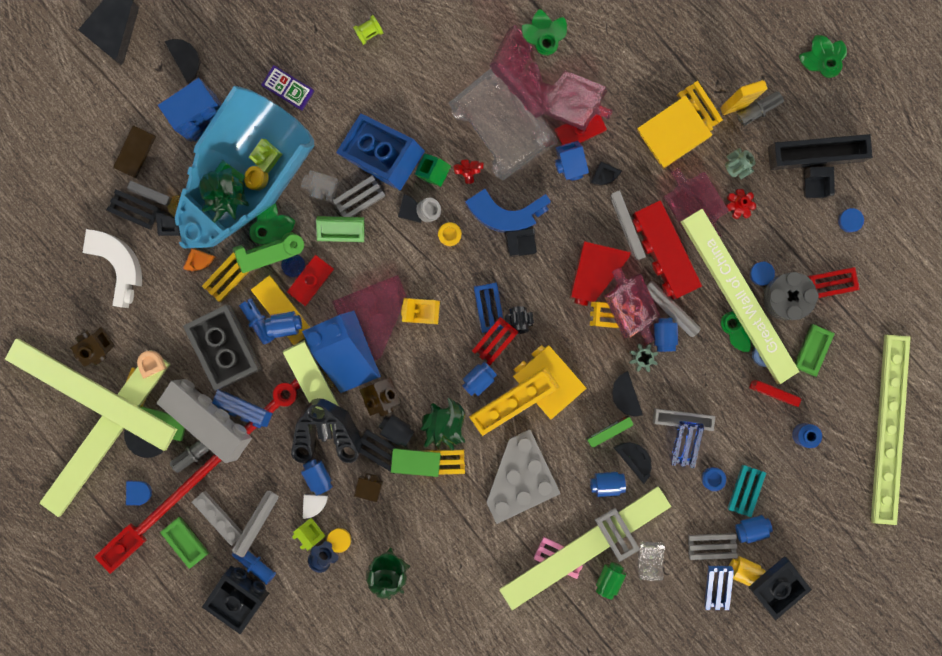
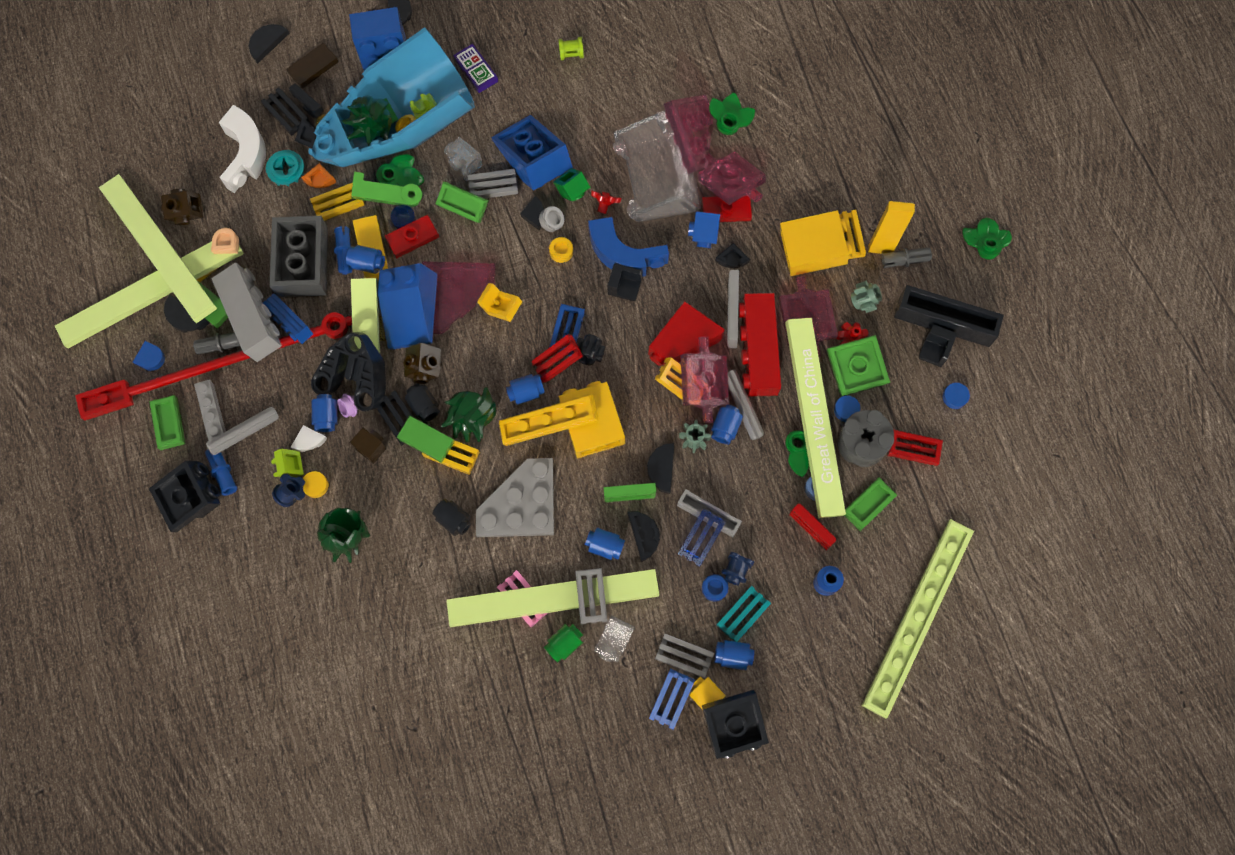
camera: 25 degrees right, 15 degrees down
none -> black tile [248,24,290,64]
none -> teal gear [266,150,305,187]
none -> lavender plate [337,394,359,418]
none -> black brick [432,499,471,536]
none -> dark blue brick [722,552,754,586]
none -> bright green plate [827,335,890,397]

